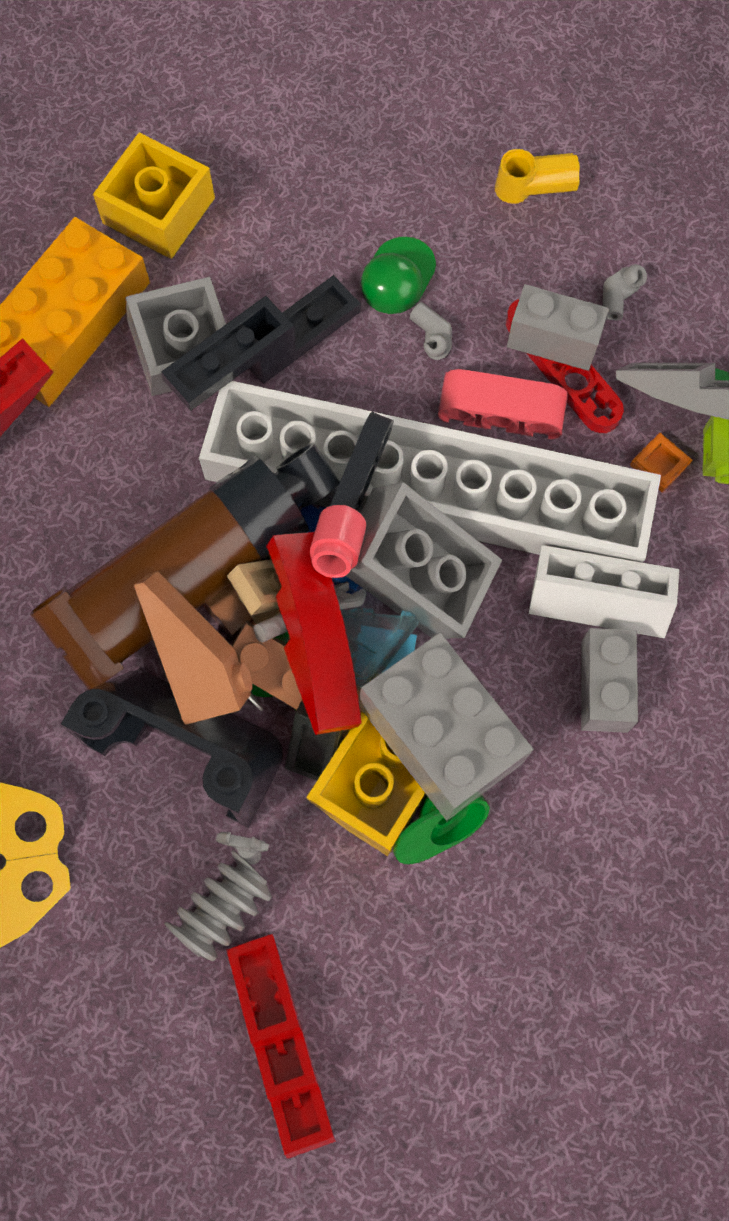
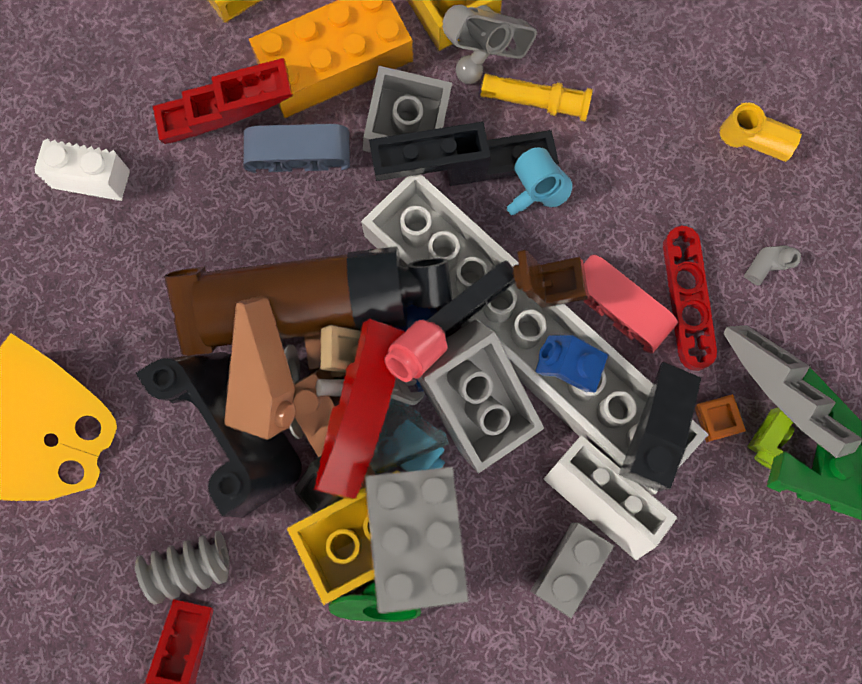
camera: 30 degrees right, 5 degrees up
light grey piece [216,832,269,864] -> none
green cap [361,237,436,314] -> none
light grey arm [409,302,452,360] -> none
light grey brick [507,284,609,371] -> none
none -> sand blue beam [243,124,350,173]
none -> light grey piece [442,5,537,85]
none -> yellow pin [481,73,593,122]
none -> medium azure piece [507,147,572,215]
none -> reddish brown bracket [513,249,589,308]
none -> blue bracket [535,335,608,393]
none -> black slope [619,362,702,491]

